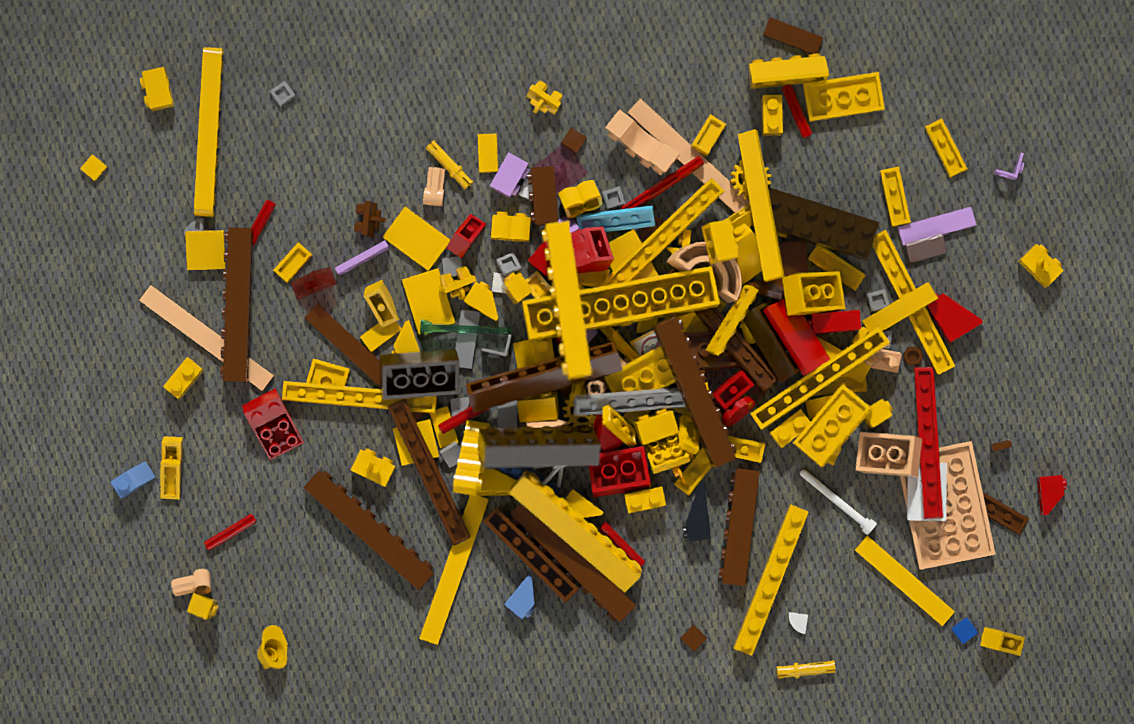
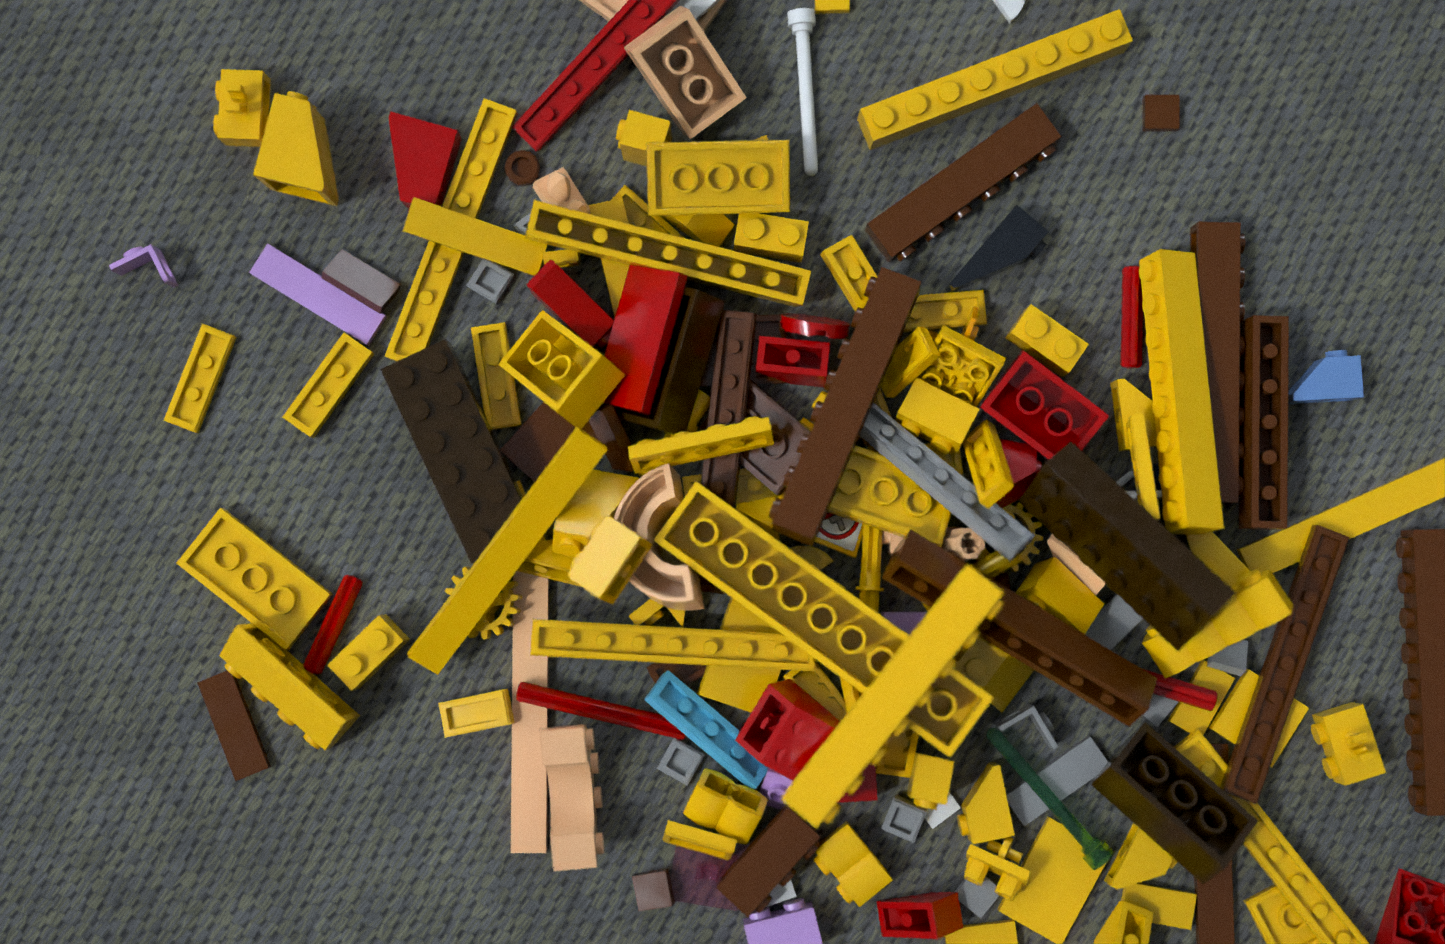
camera: 130 degrees left, 0 degrees up
none -> yellow slope [253,91,339,206]
none -> yellow tile [662,820,737,860]
none -> yellow tile [1126,413,1160,521]

